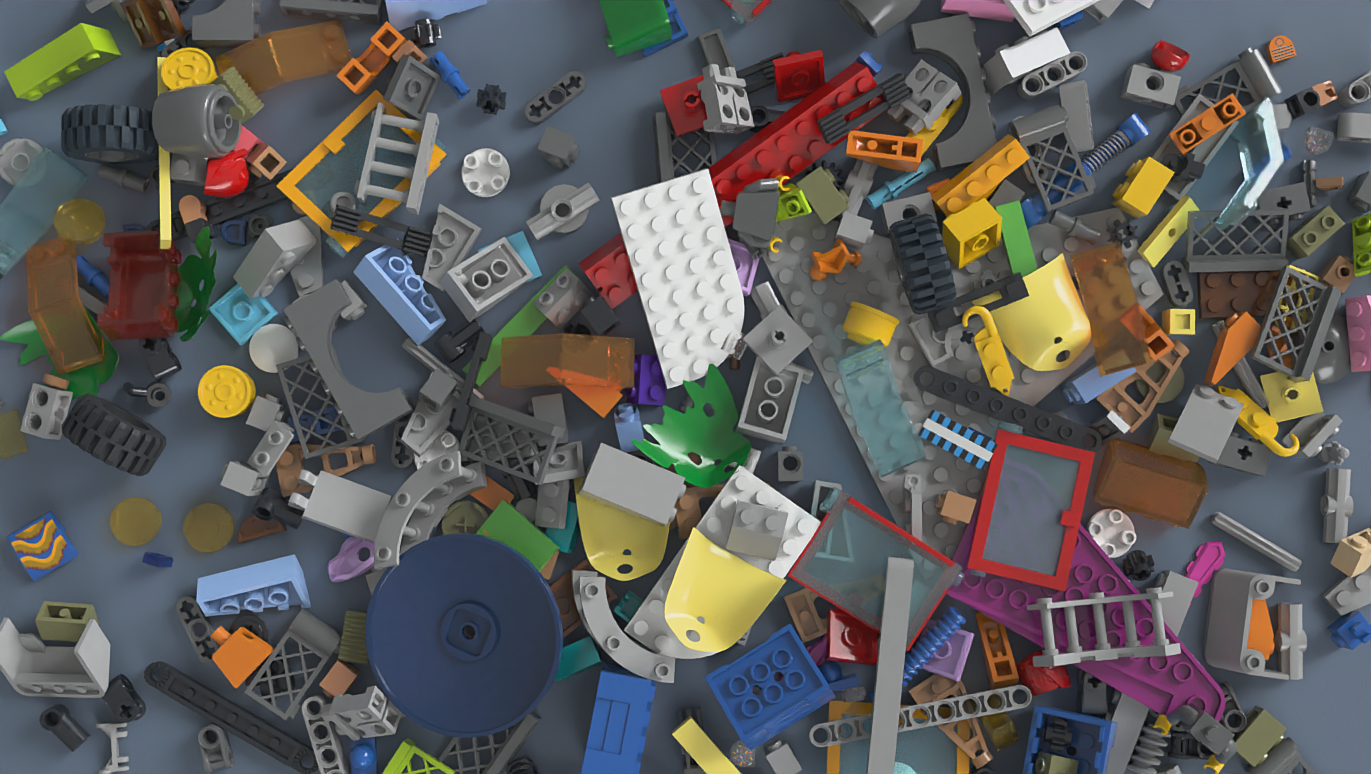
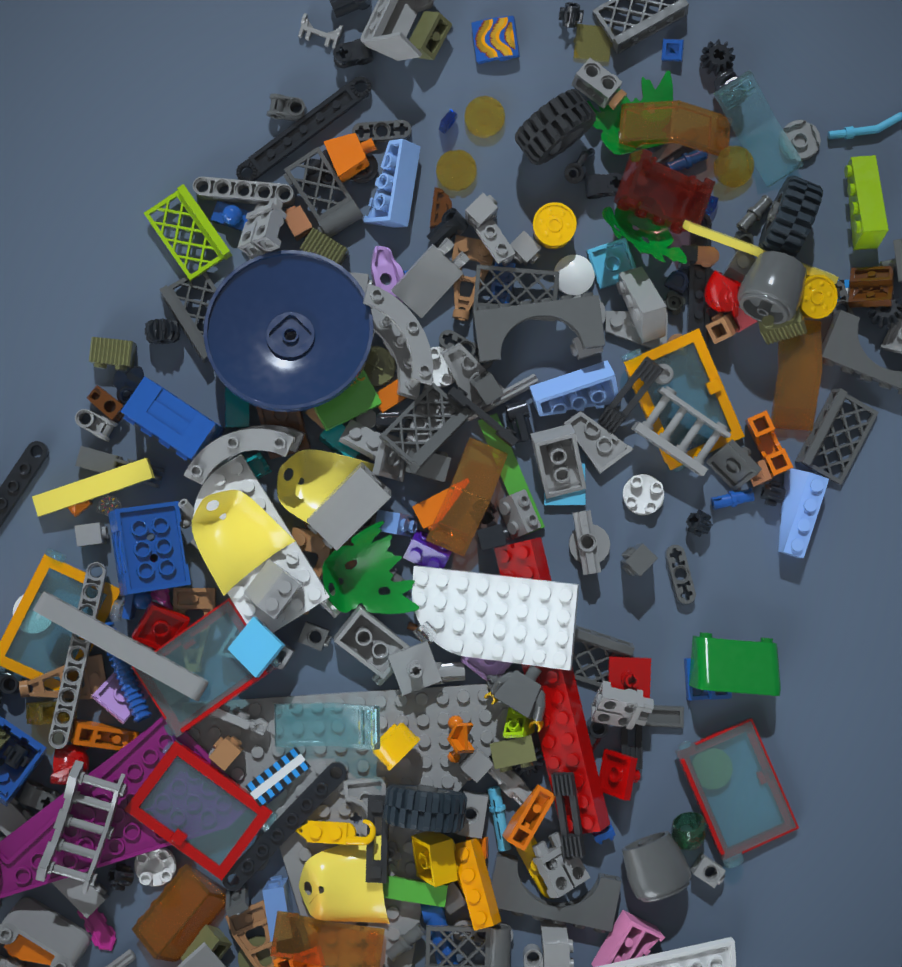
camera: 115 degrees right, 0 degrees up
none -> light grey arm [178,499,194,529]
none -> medium azure tile [228,617,285,678]

